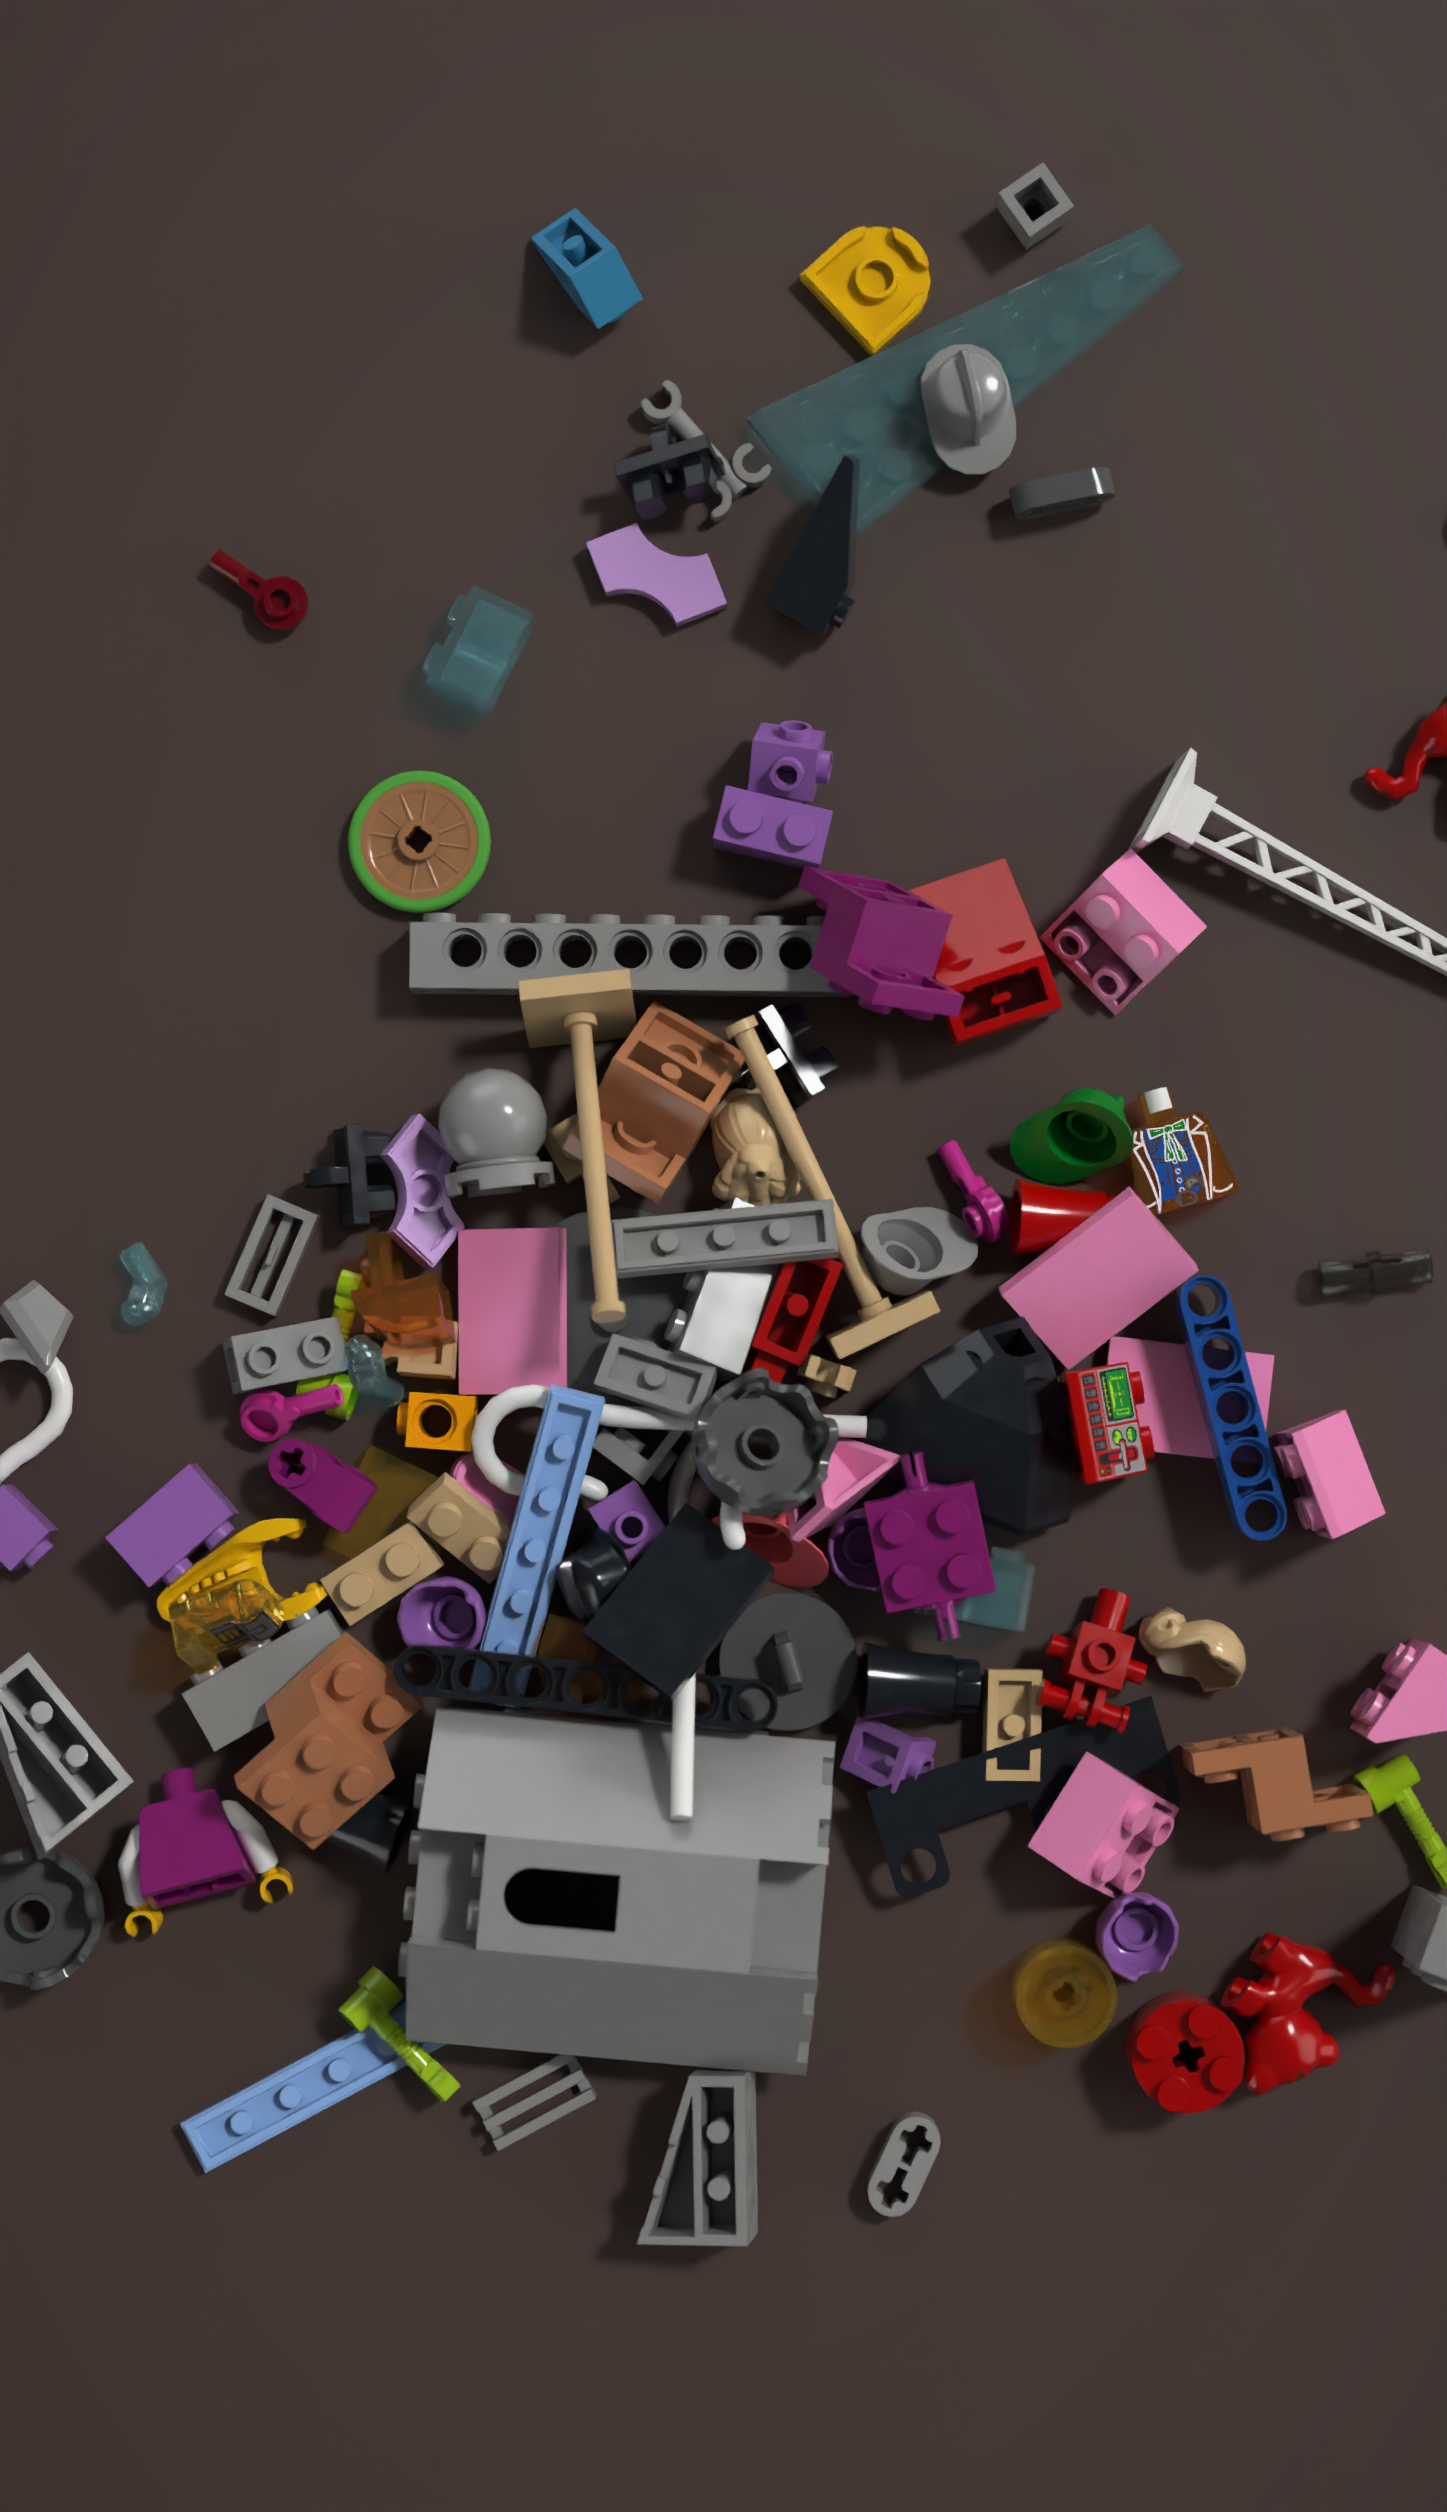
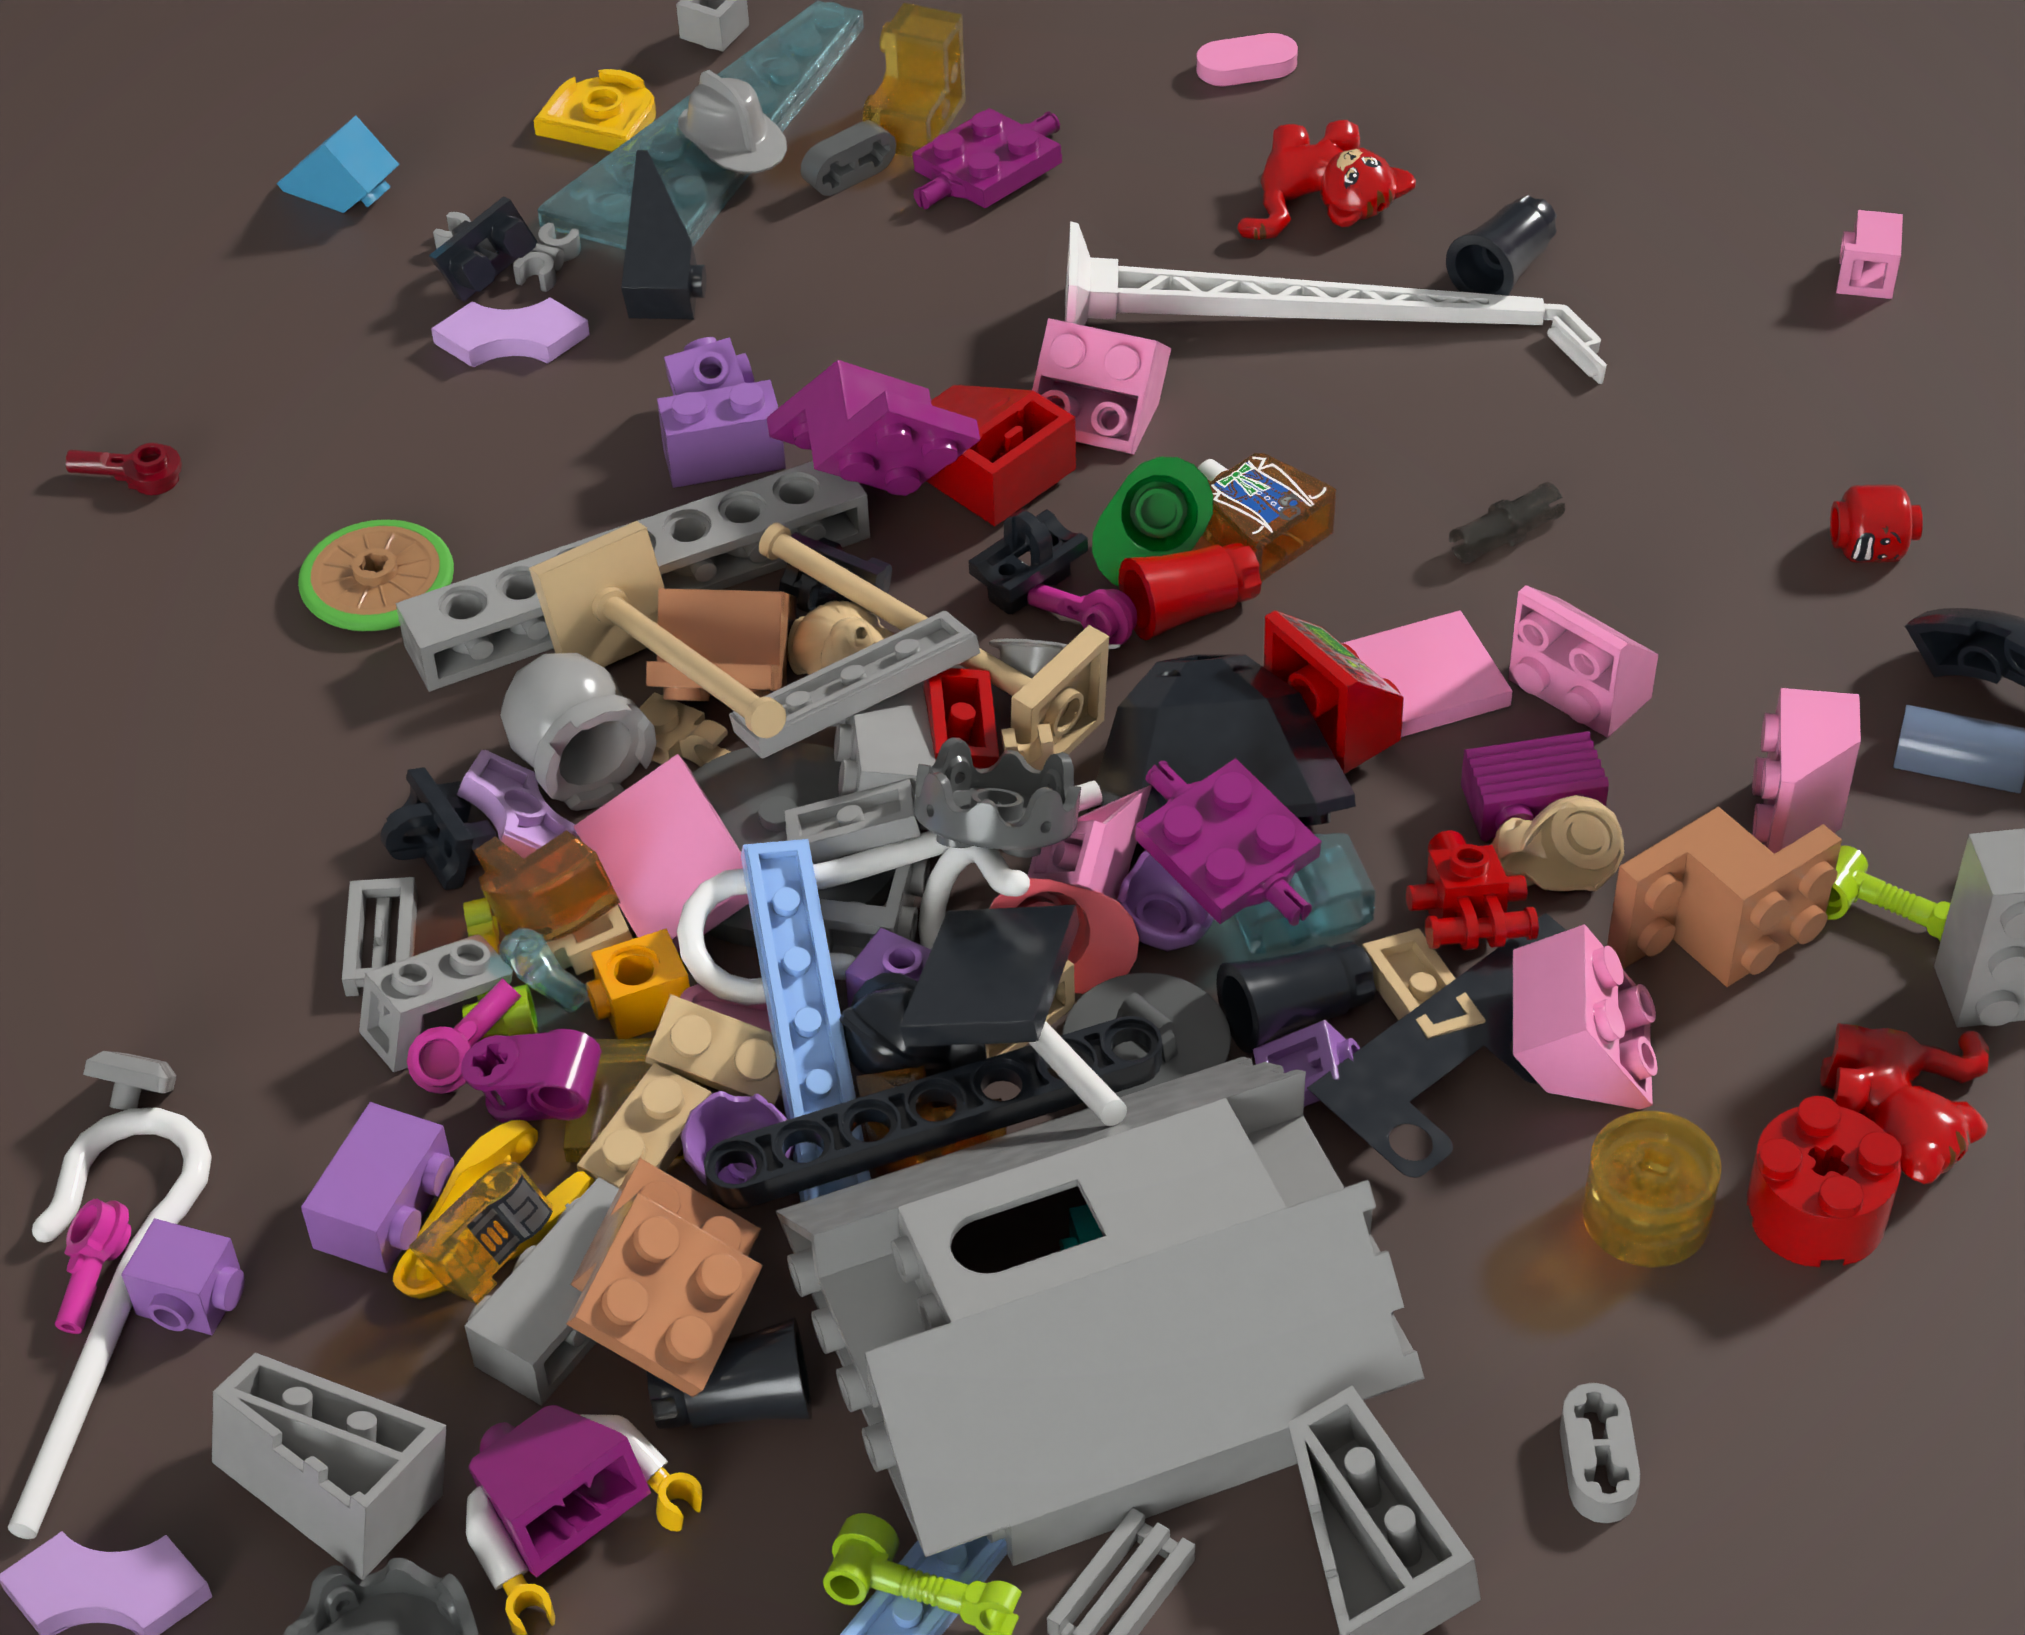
camera: 30 degrees left, 40 degrees down
clear light blue arm [119,1241,167,1326] -> none
clear light blue brick [422,585,535,719] -> none
bright pink tile [999,1187,1199,1370] -> none
medium lavender hair [1095,1892,1179,1982] -> none
blue beam [1174,1275,1287,1541] -> none
none -> clear yellow brick [863,3,966,157]
none -> magenta plate [912,108,1062,209]
none -> black hips [969,509,1088,614]
none -> magenta brick [1461,731,1609,842]

